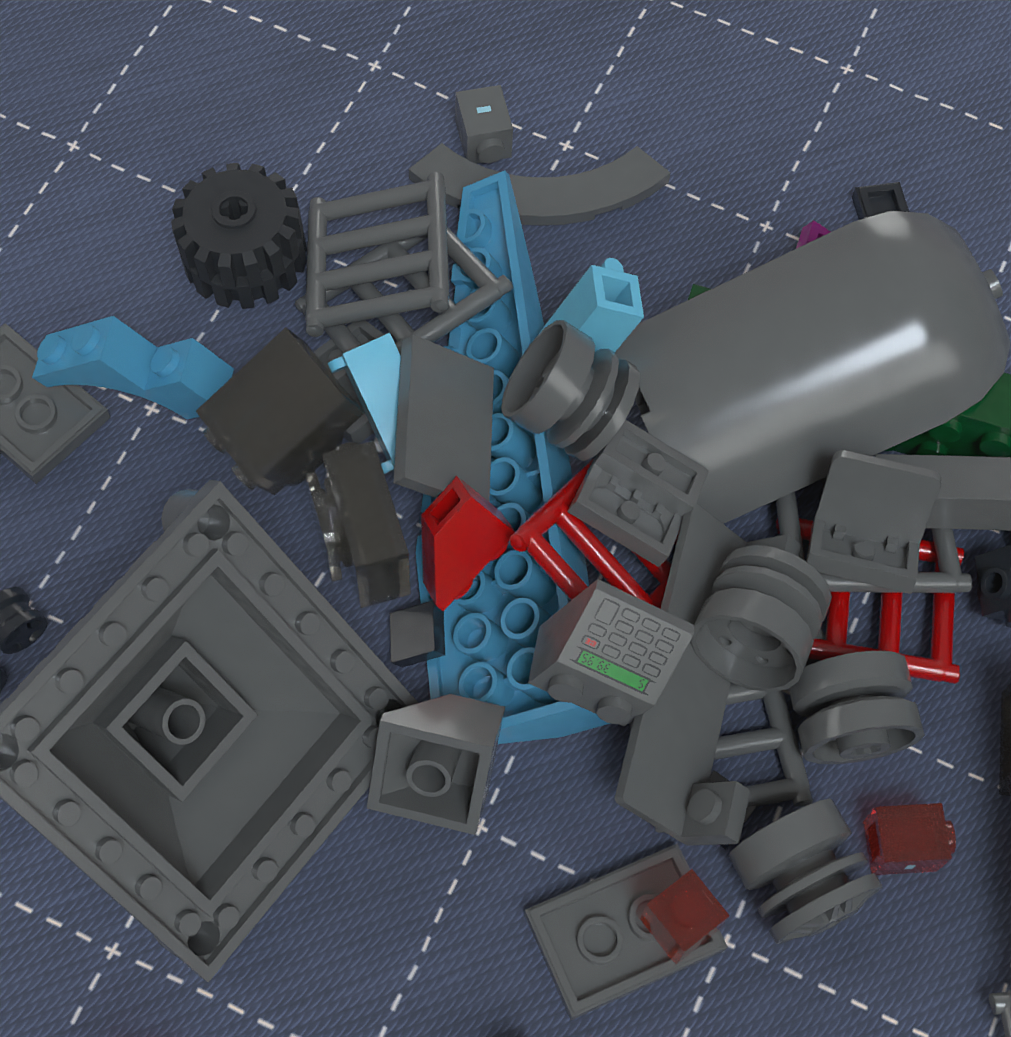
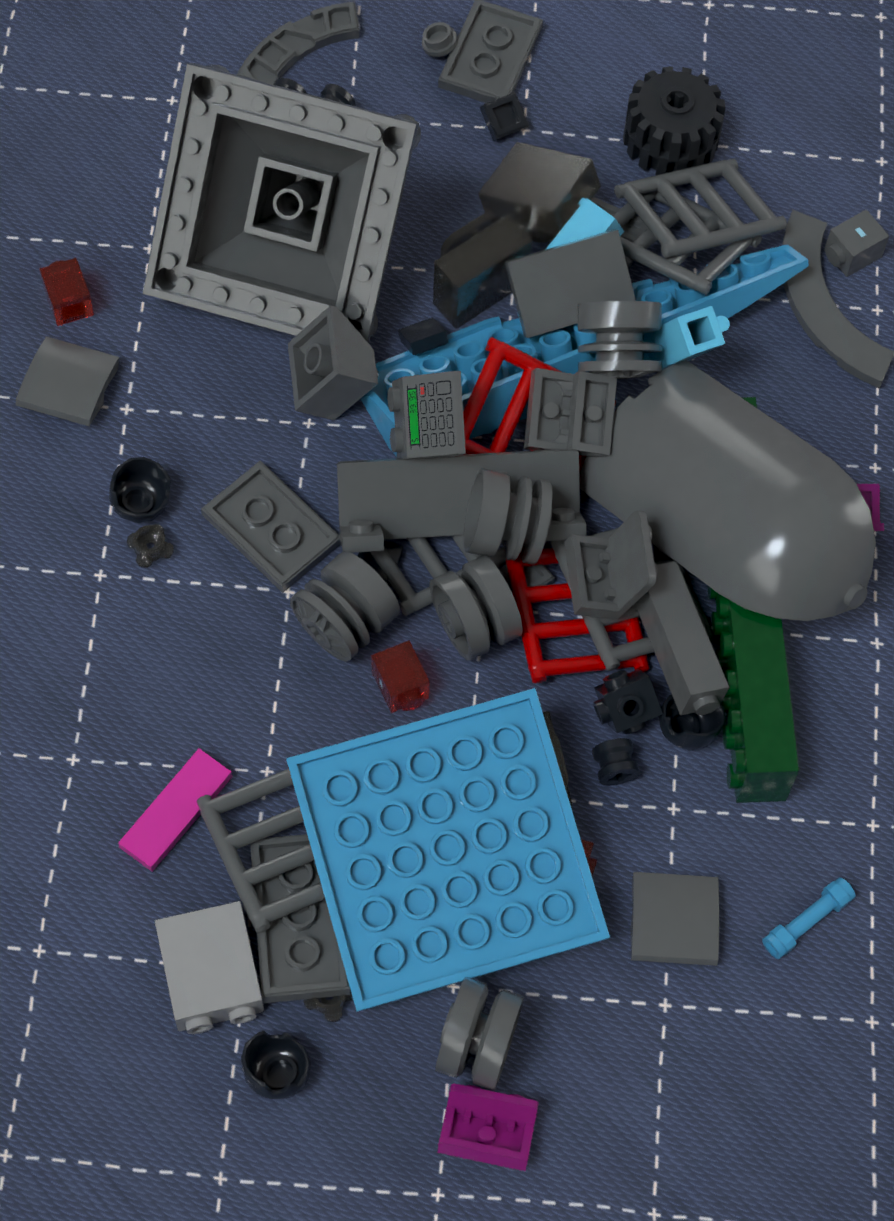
camera: 70 degrees right, 0 degrees up
dark azure arch [32,316,234,419] -> none
red slope [421,476,515,611] -> none
clear red brick [640,869,730,965] -> none
none -> black tile [480,92,529,142]

